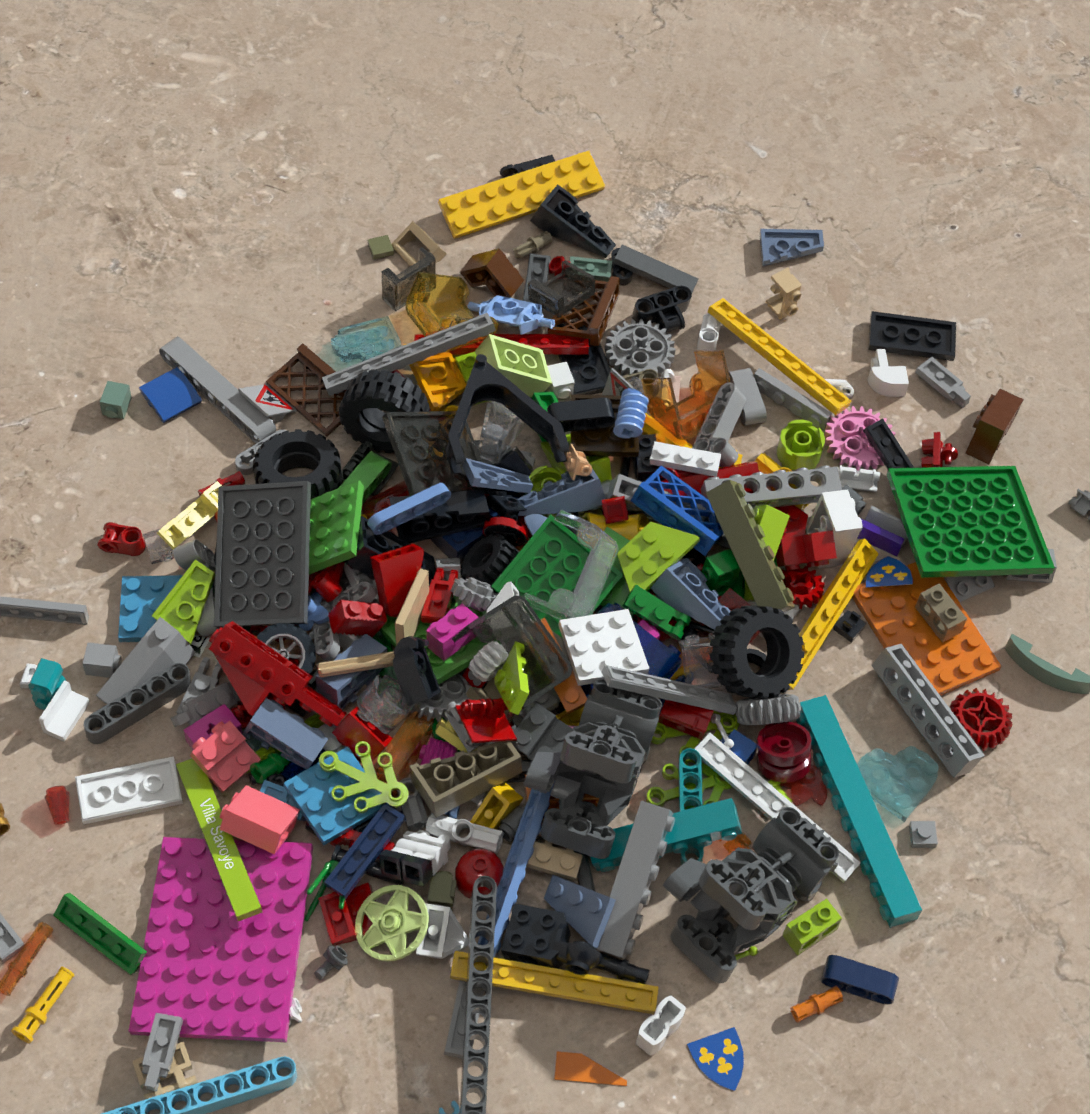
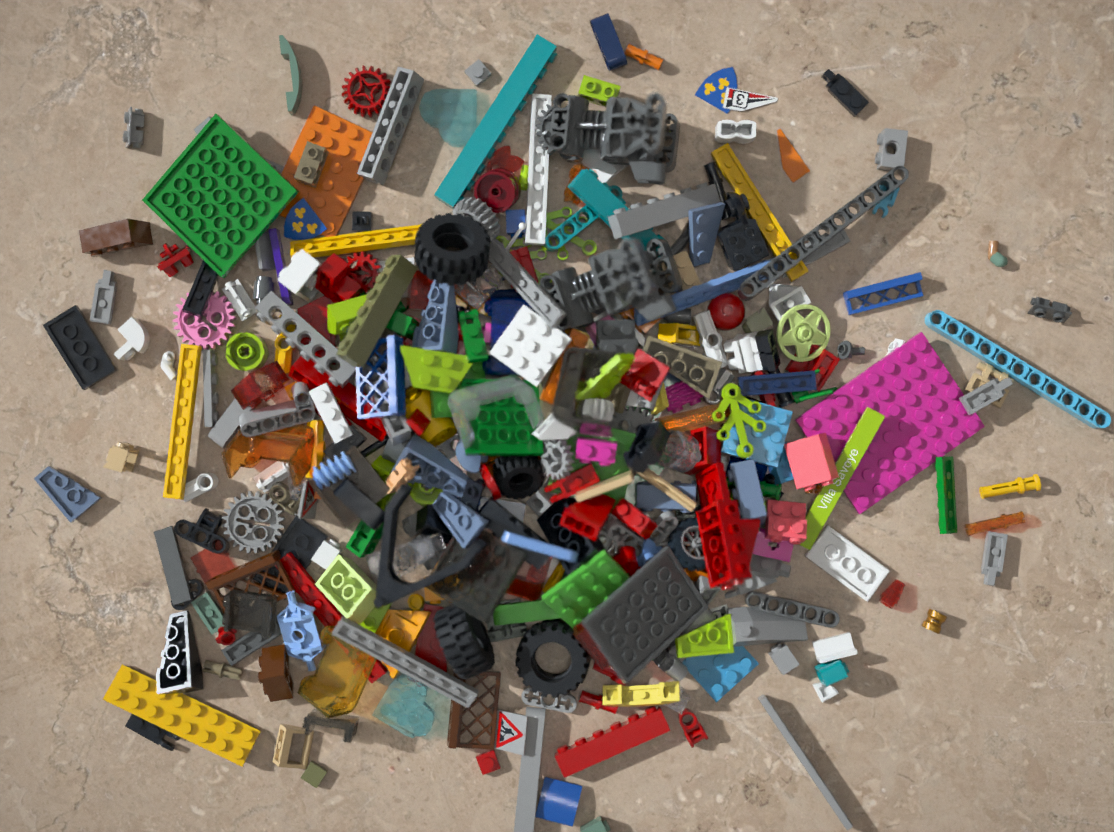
camera: 125 degrees left, 30 degrees up
none -> clear red piece [190,541,235,583]
none -> clear red brick [231,361,290,410]
none -> red plate [476,750,501,775]
none -> red brick [555,706,670,778]
none -> sticker [723,87,778,111]
none -> blue fence [843,272,923,315]

